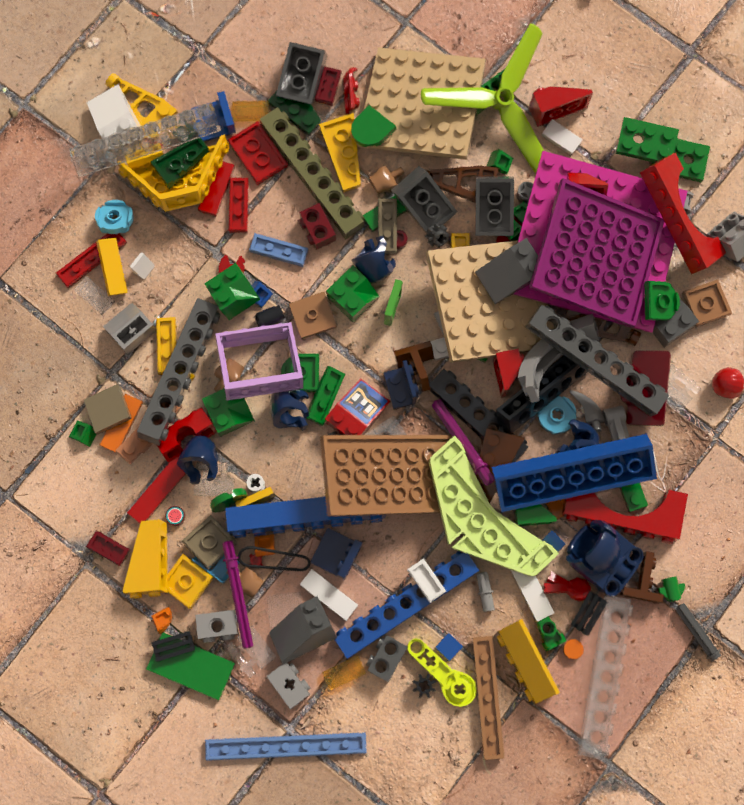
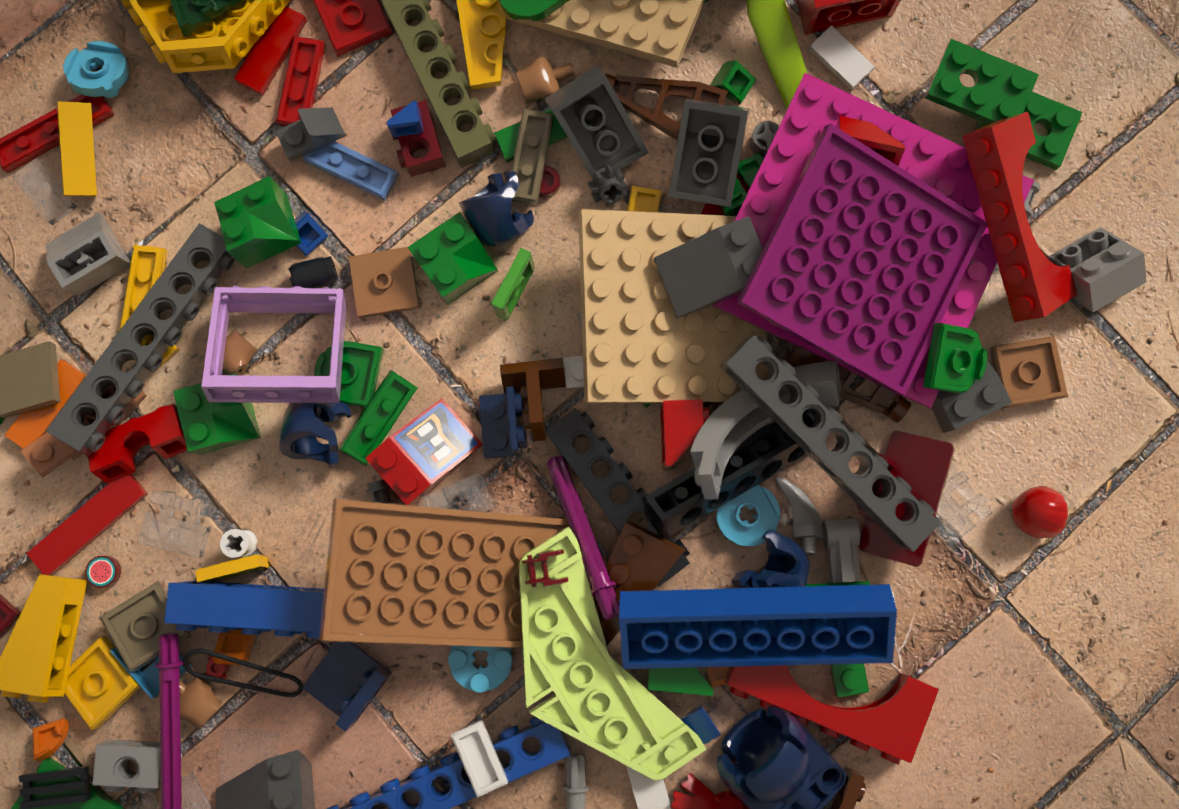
camera: 15 degrees right, 5 degrees up
white slope [130,253,154,279] -> none
dark blue piece [177,436,218,485] -> none
green tile [210,488,248,513] -> none
red piece [219,255,246,273] -> none
white tile [300,569,358,621] -> none
none -> dark grey slope [275,107,346,162]
none -> blue slope [387,100,423,137]
none -> medium azure plate [448,645,513,693]
none -> dark red piece [522,549,568,587]

